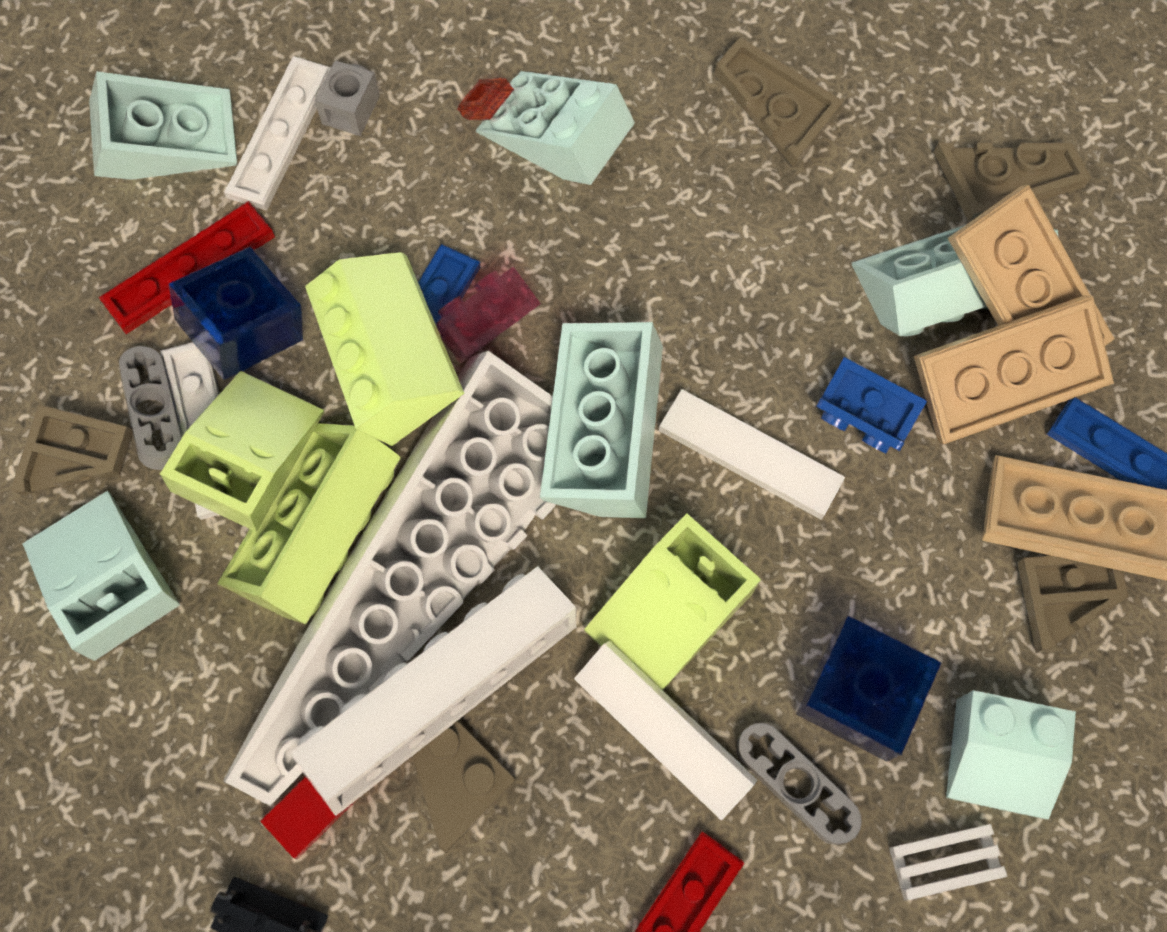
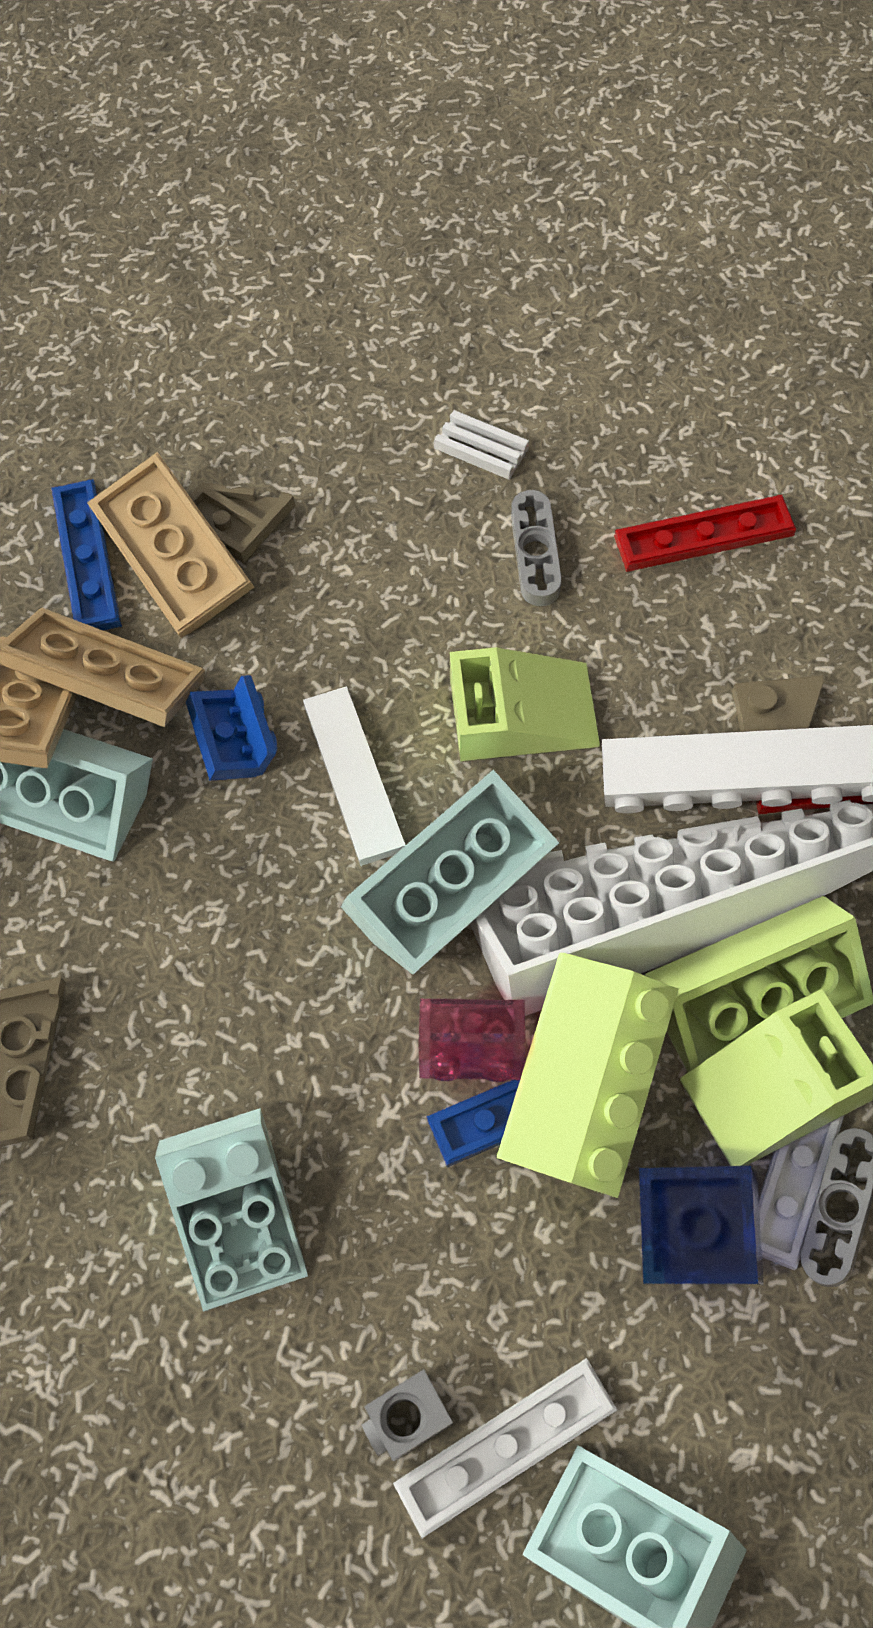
camera: 135 degrees left, 5 degrees down
red tile [98,201,275,334] -> none
clear red tile [457,78,514,120] -> none
white tile [574,640,758,821] -> none
clear blue brick [796,615,942,762] -> none
light aqua slope [946,690,1076,820] -> none

